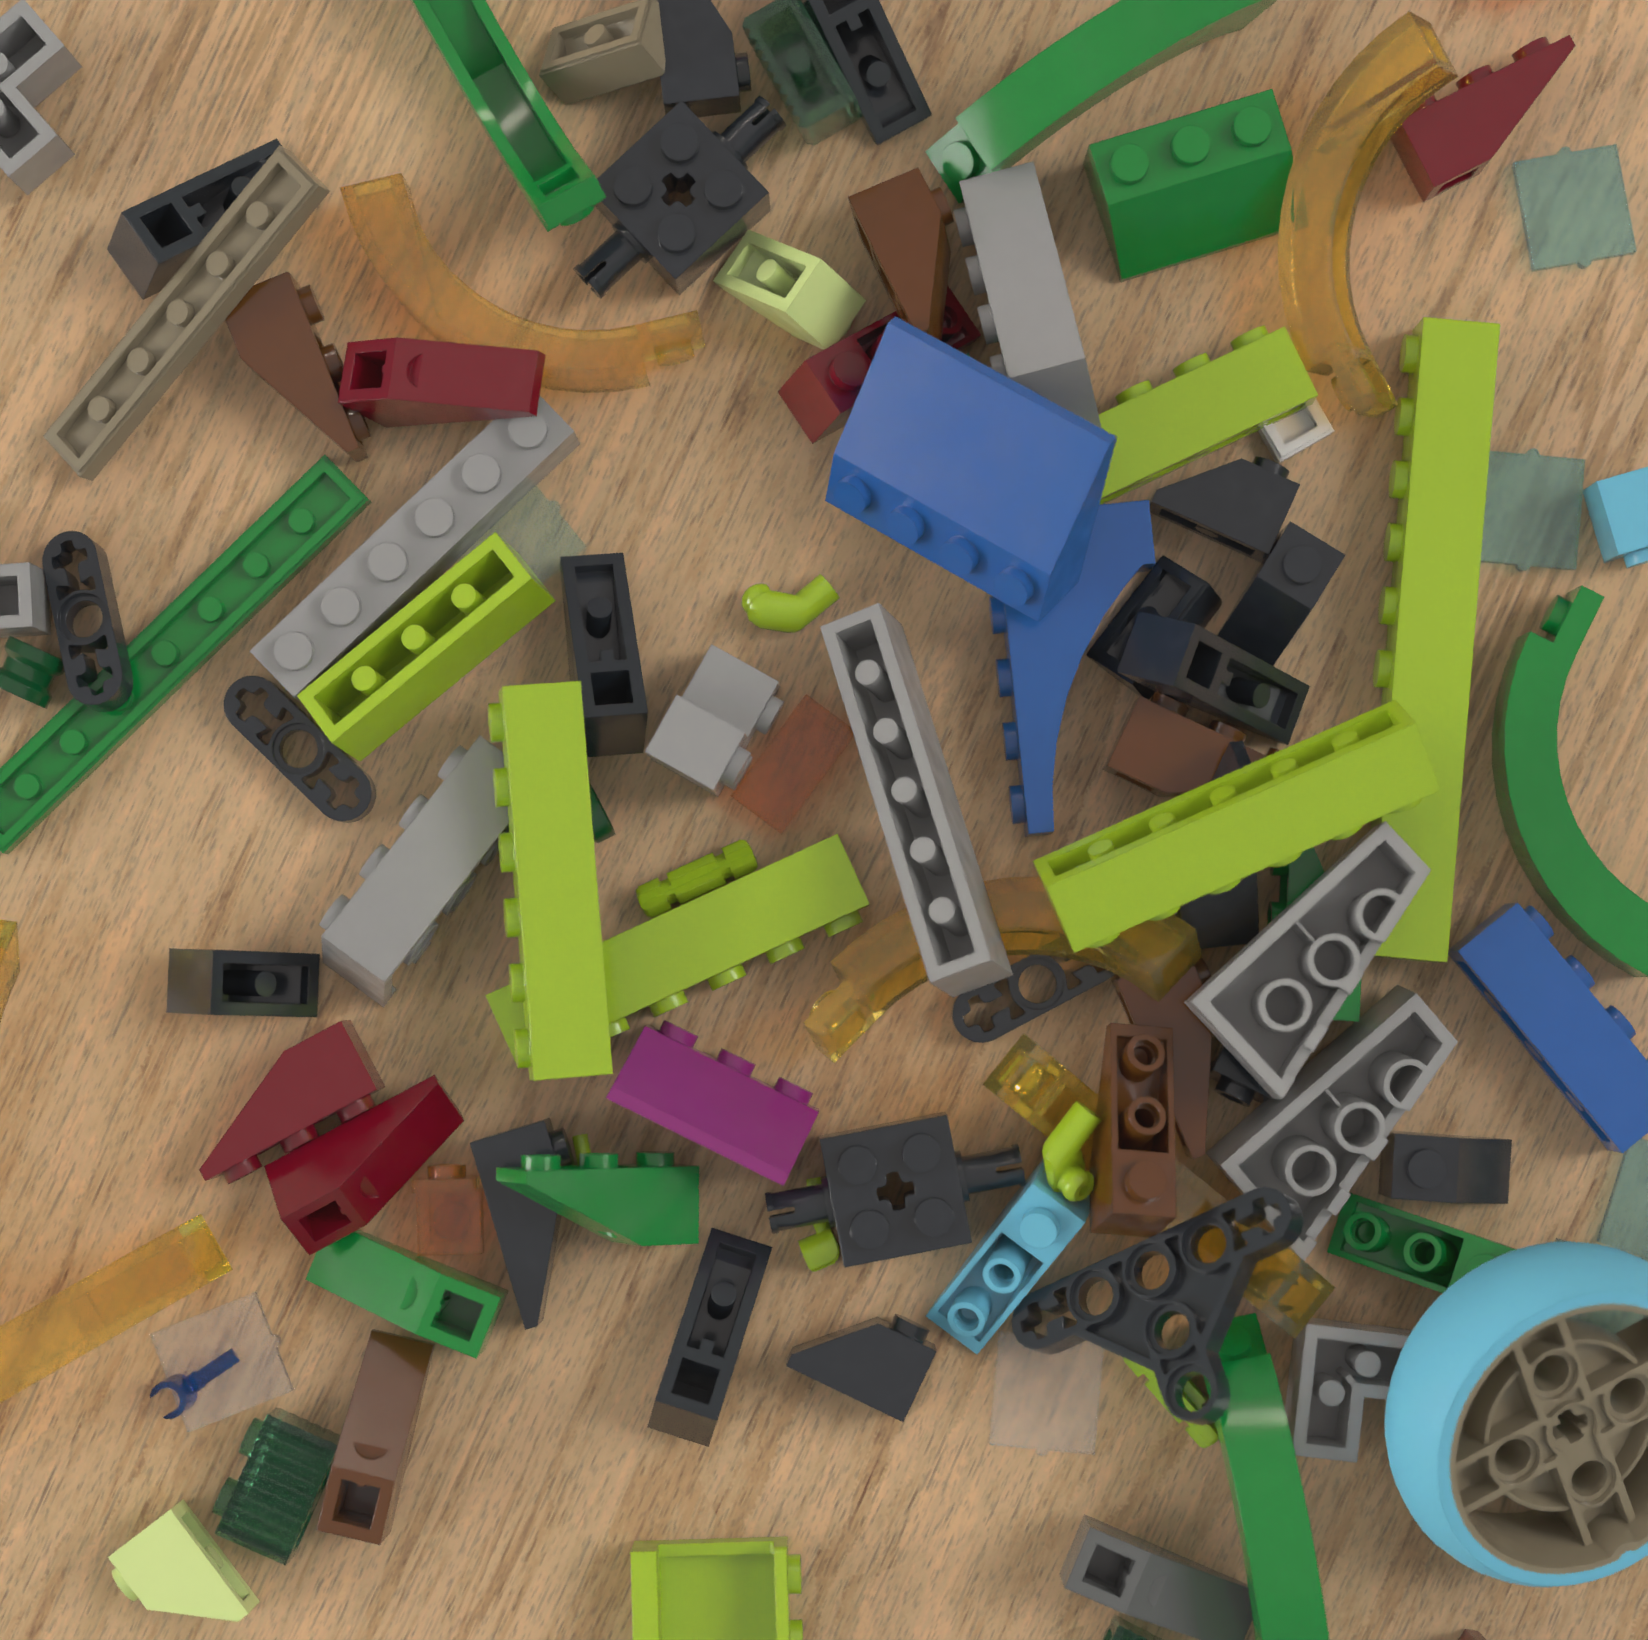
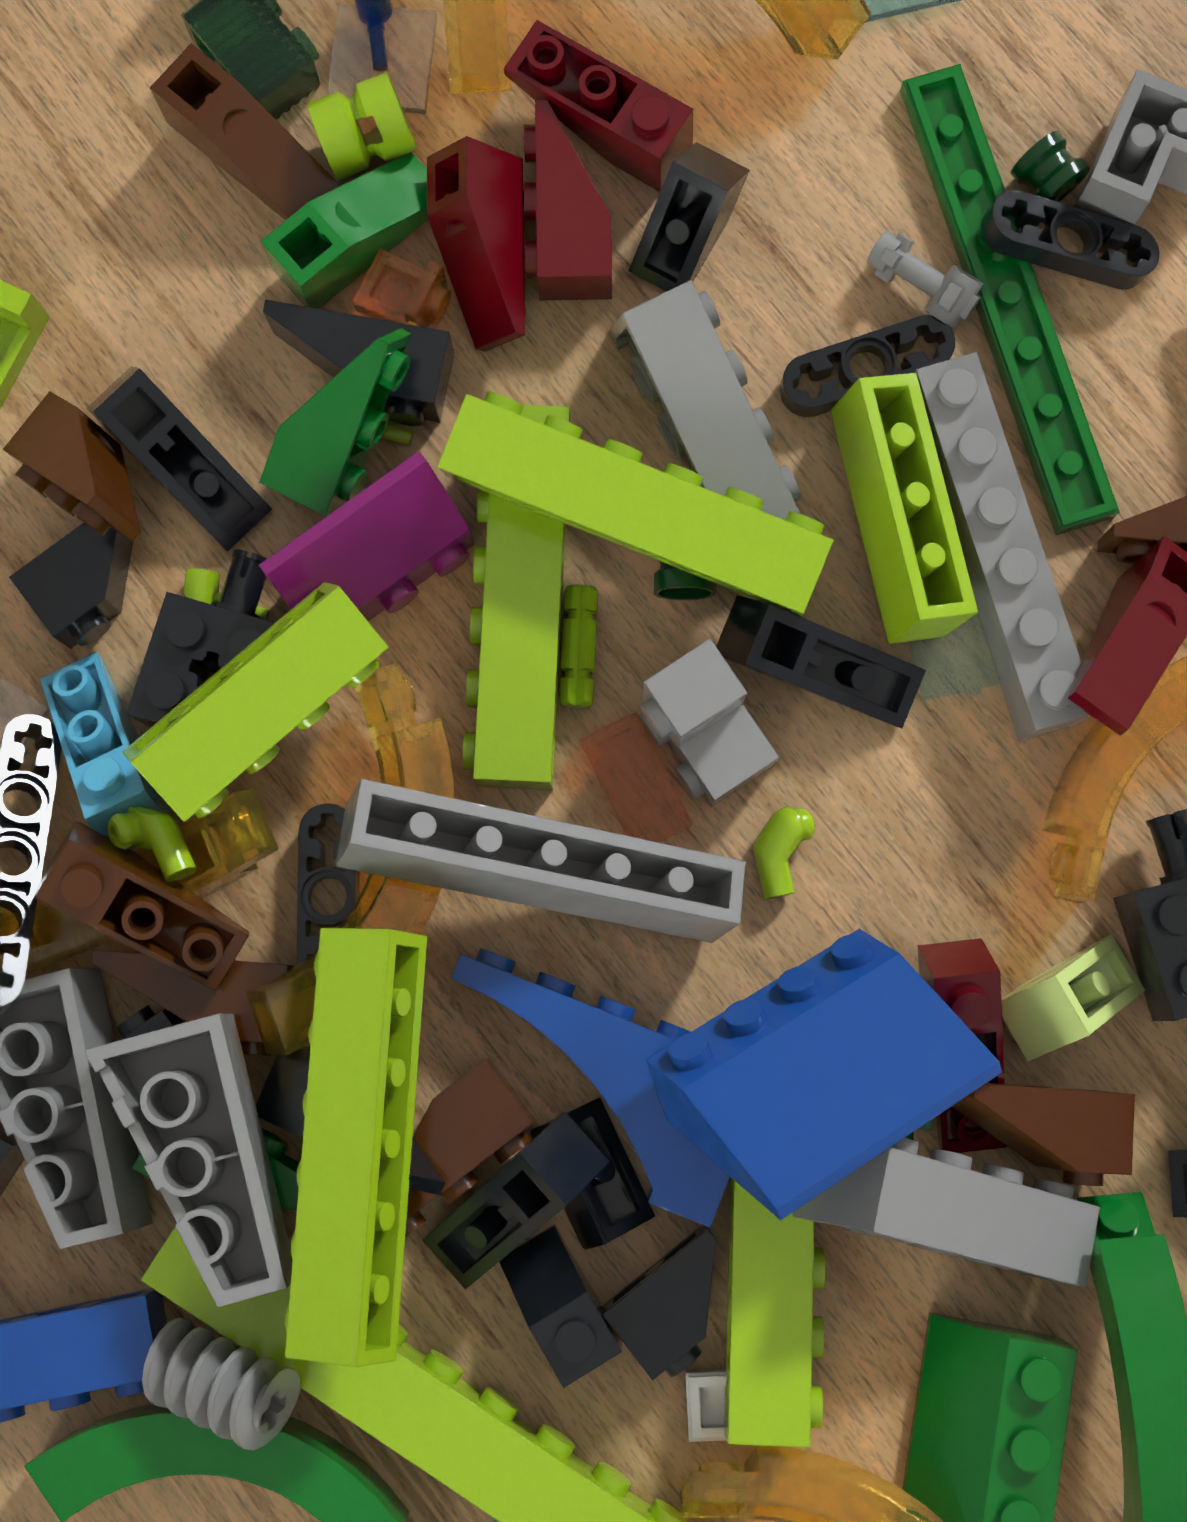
camera: 115 degrees right, 5 degrees down
none -> reddish brown slope [3,391,141,542]
none -> lime brick [122,582,389,822]
none -> light grey piece [142,1317,300,1451]
none -> lime wheel [307,72,417,180]
none -> dark red slope [503,20,694,192]
none -> light grey bar [867,231,983,328]

